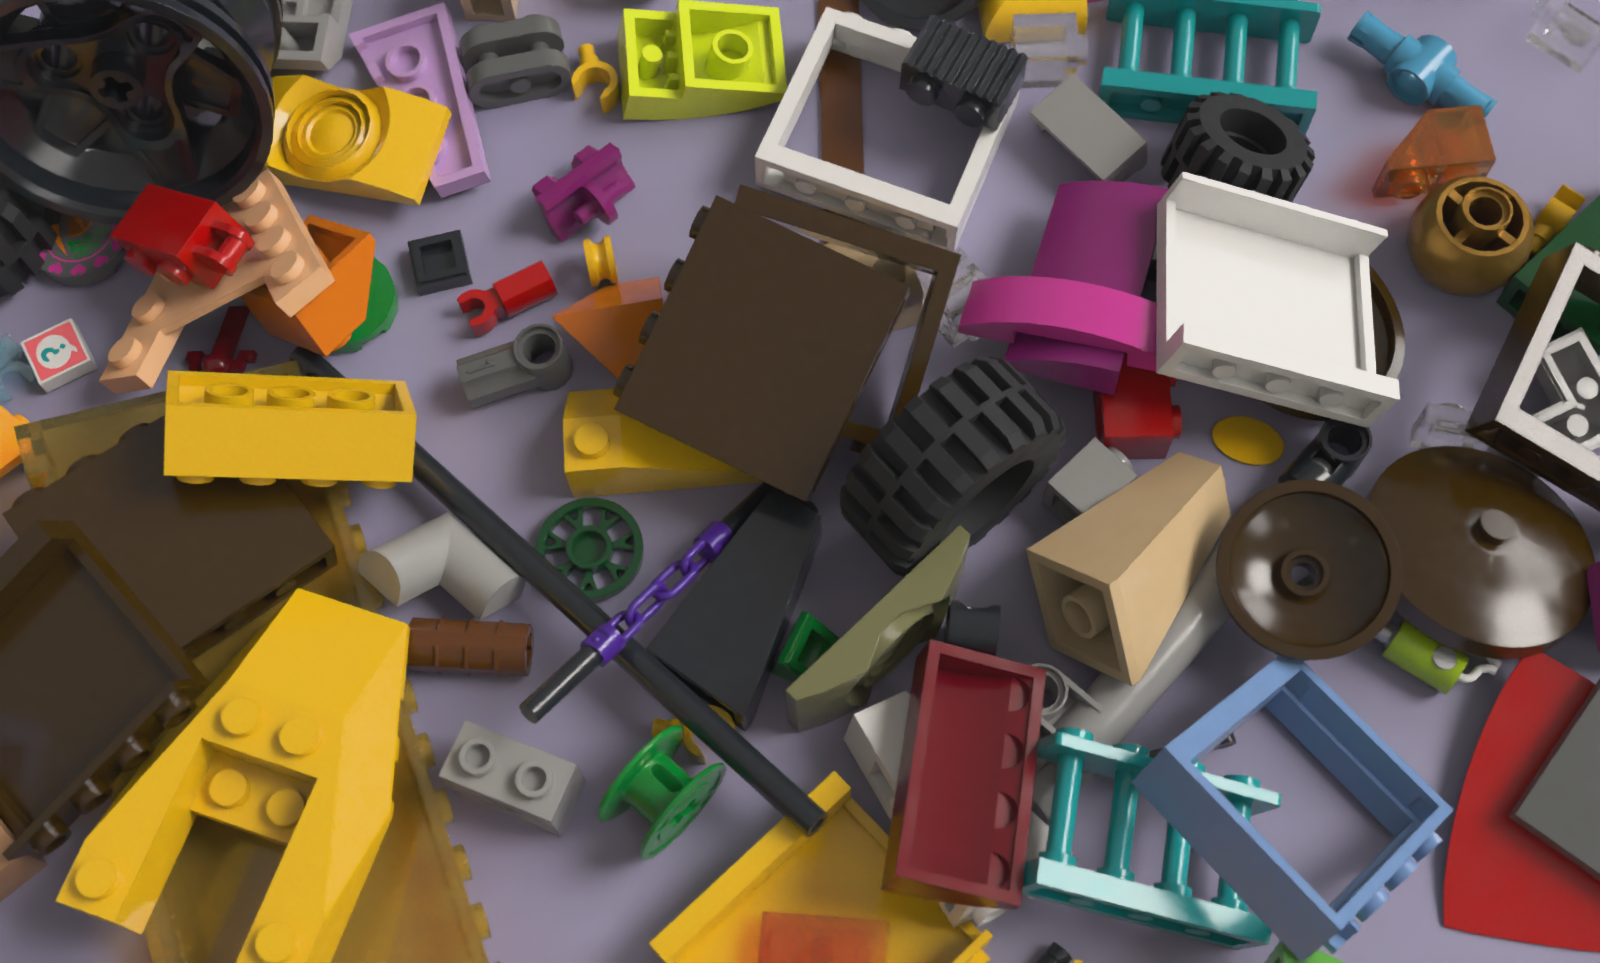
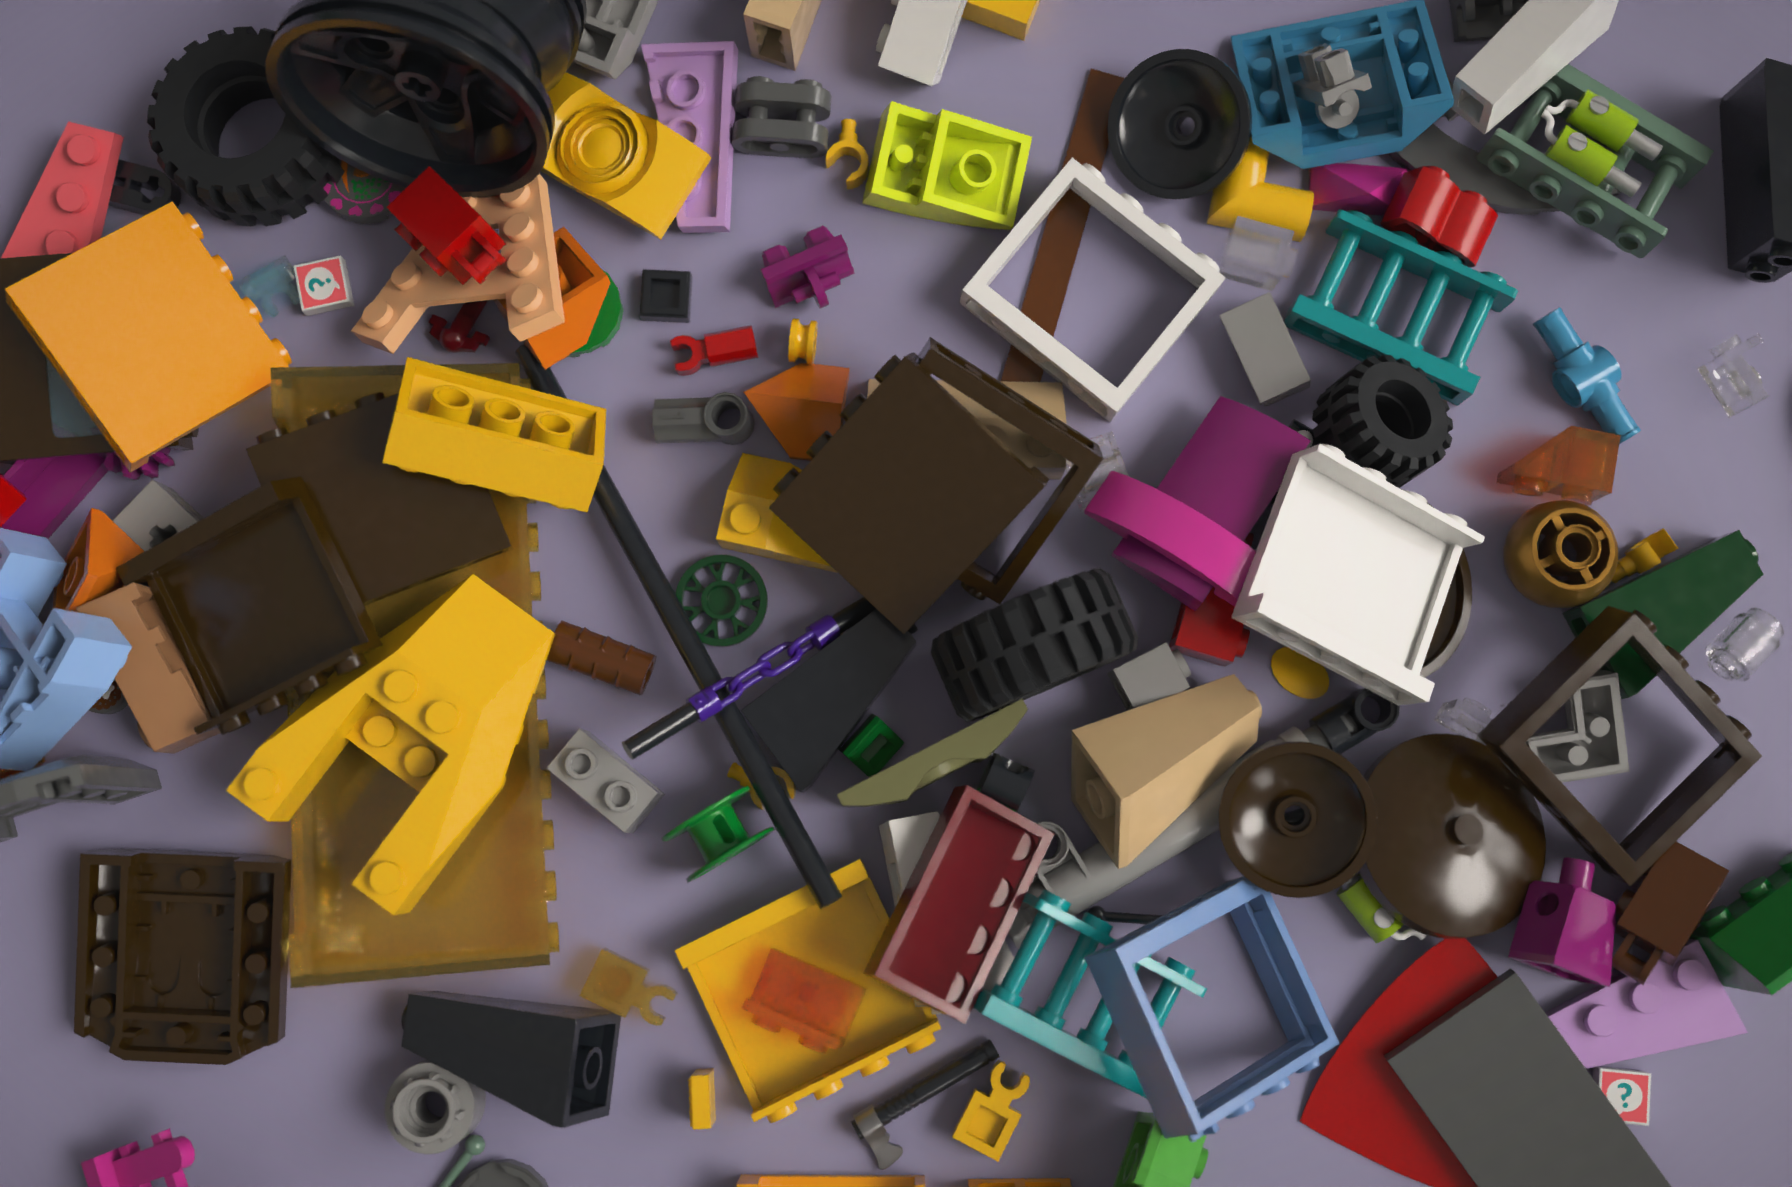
camera: 15 degrees right, 15 degrees up
light grey brick [356,512,525,621] -> none
black brick [899,14,1028,131] -> none

